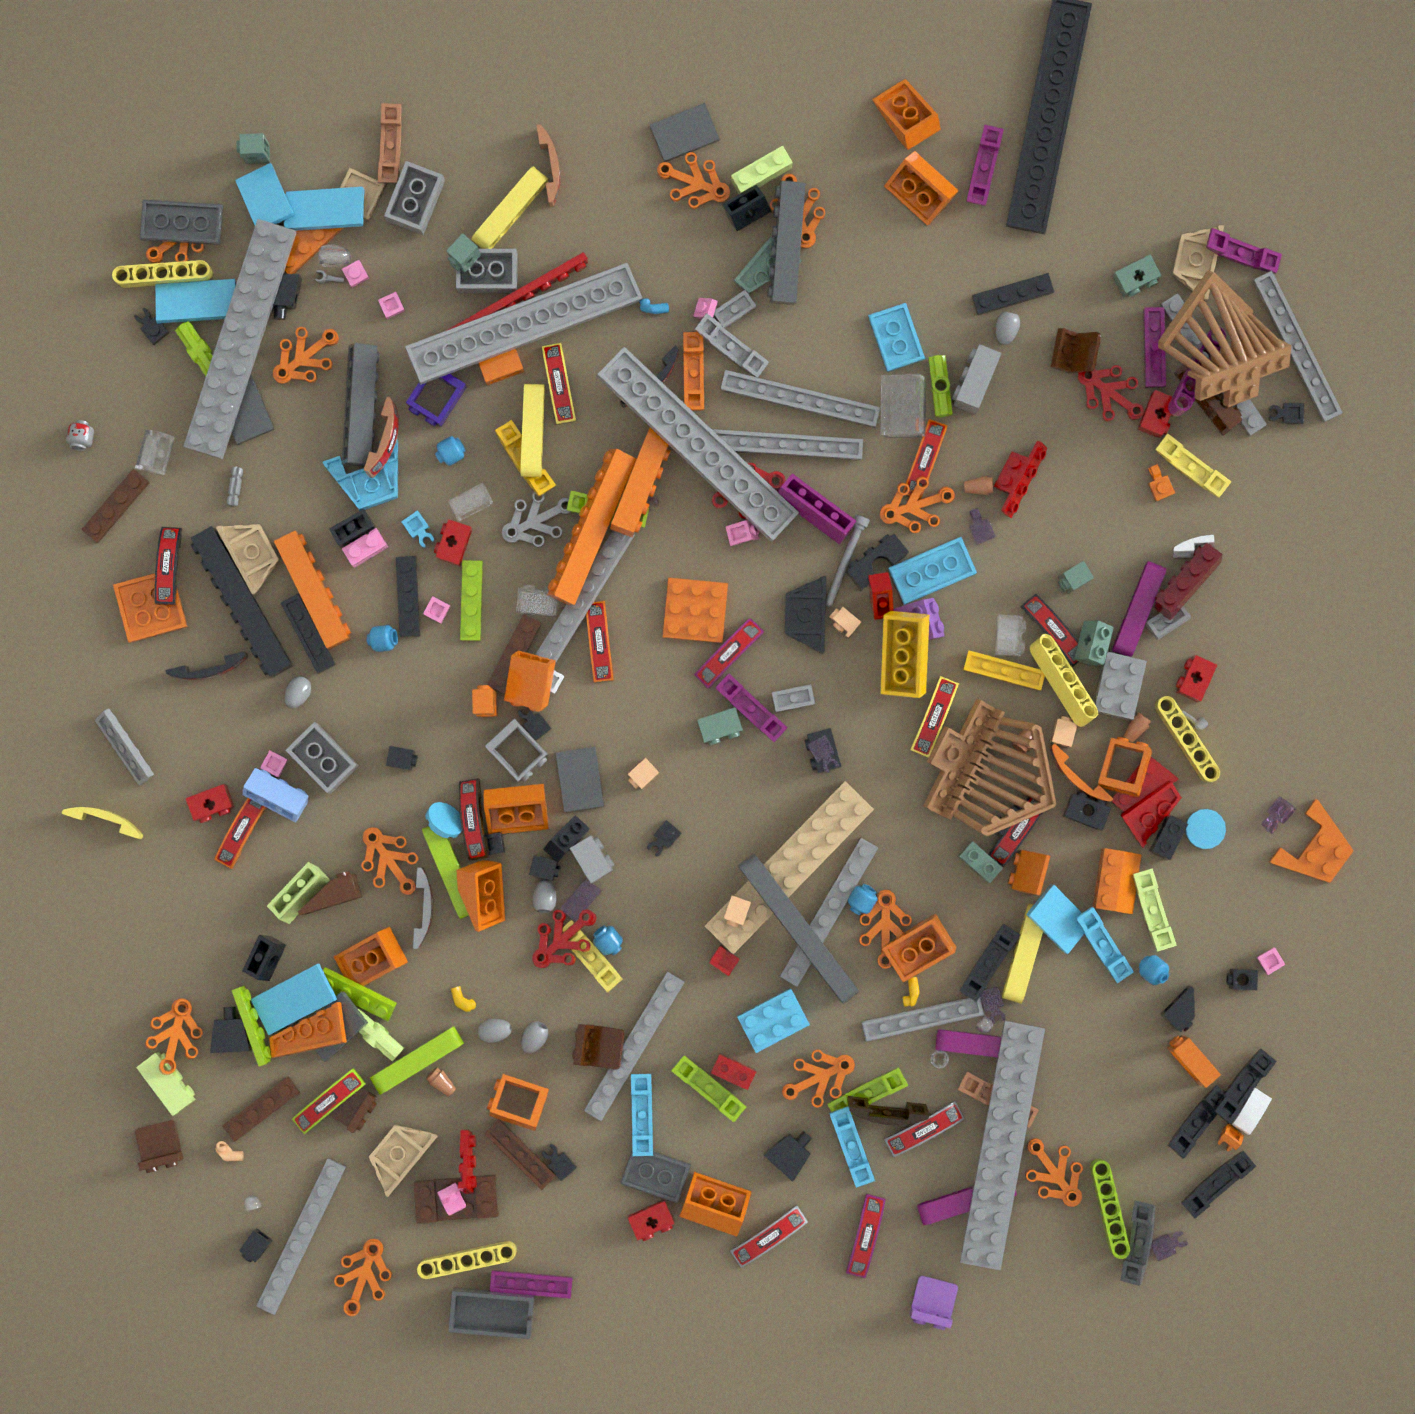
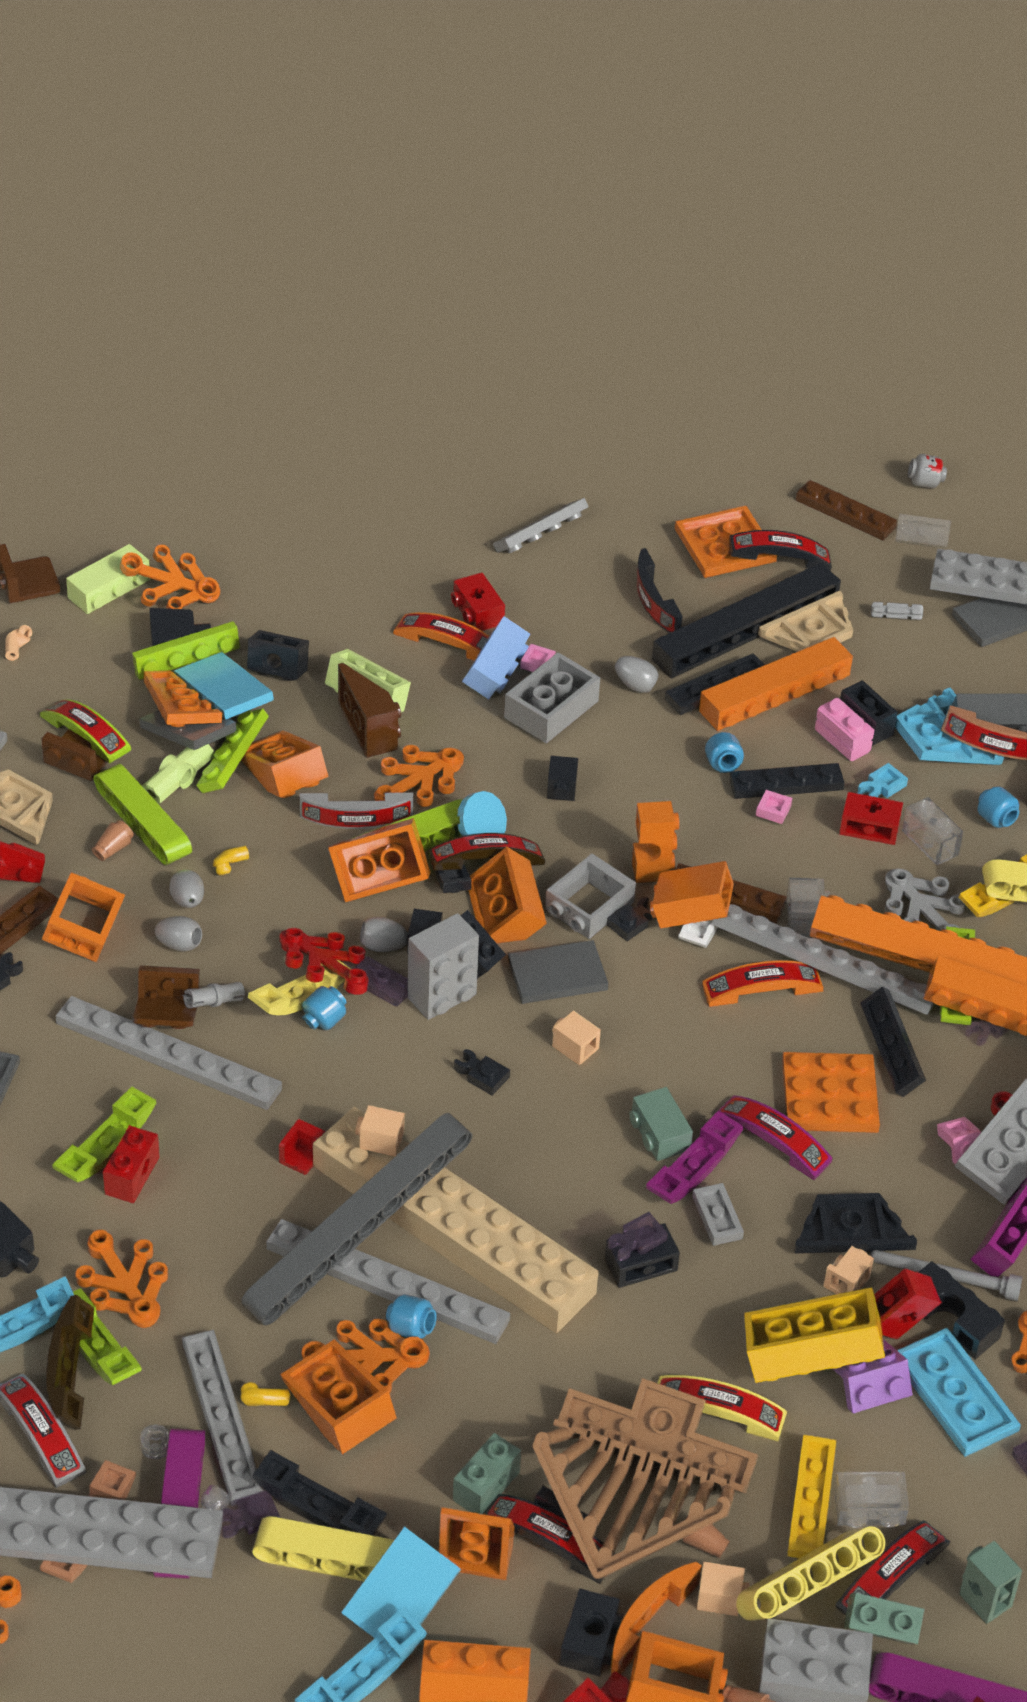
camera: 85 degrees right, 40 degrees down
light yellow slope [62,807,143,839] -> none
reddish brown plate [223,1076,300,1142] -> none
lime plate [460,560,483,641] -> none
medium azure slope [631,1074,653,1156] -> none
medium azure brick [737,988,810,1053] -> none
none -> light grey pin [184,982,245,1008]
none -> black plate [860,986,926,1097]

